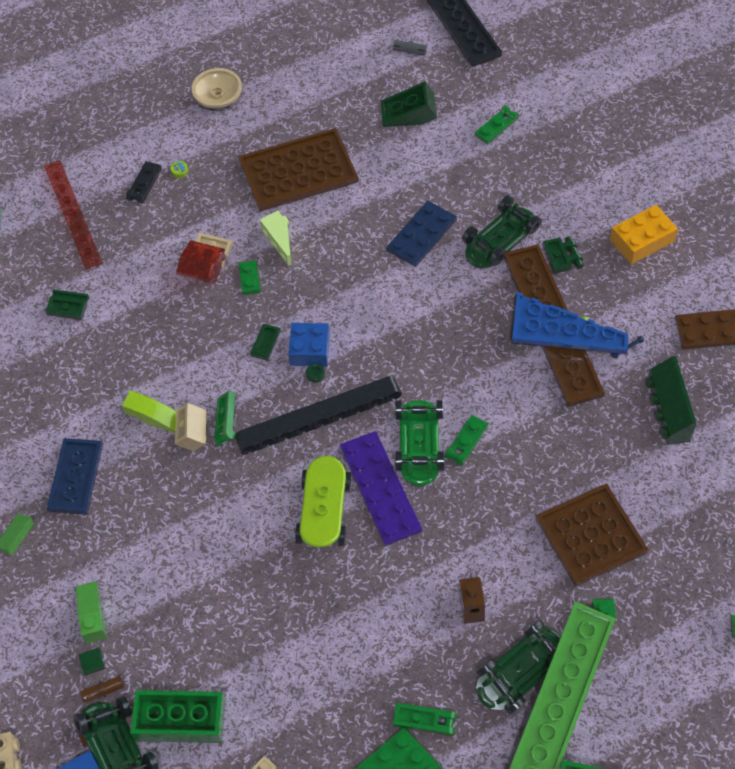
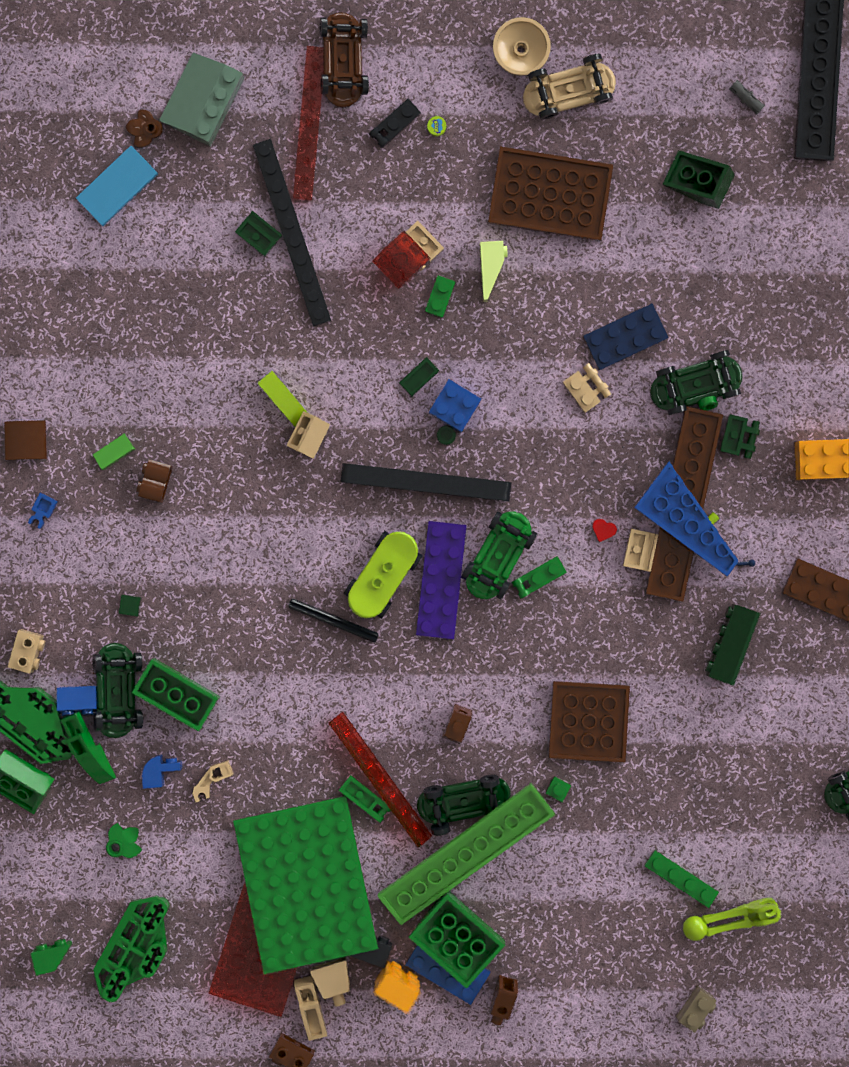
camera: 25 degrees right, 30 degrees up
dark blue plate [47,438,103,515] -> none
bright green slope [76,581,107,644] -> none
reddish brown axle [80,675,124,703] -> none
green plate [214,390,235,446] -> none
green plate [475,105,519,145] -> none
none -> reddish brown brick [136,459,173,503]
none -> black plate [253,139,331,327]
none -> black axle [288,599,379,643]
none -> reddish brown piece [319,12,369,107]
none -> clear red tile [328,712,432,848]
none -> tan piece [523,53,616,120]
none -> tan plate [562,363,611,413]
none -> red tile [592,519,617,542]
none -> tan plate [623,529,659,572]
none -> green tile [698,396,718,411]

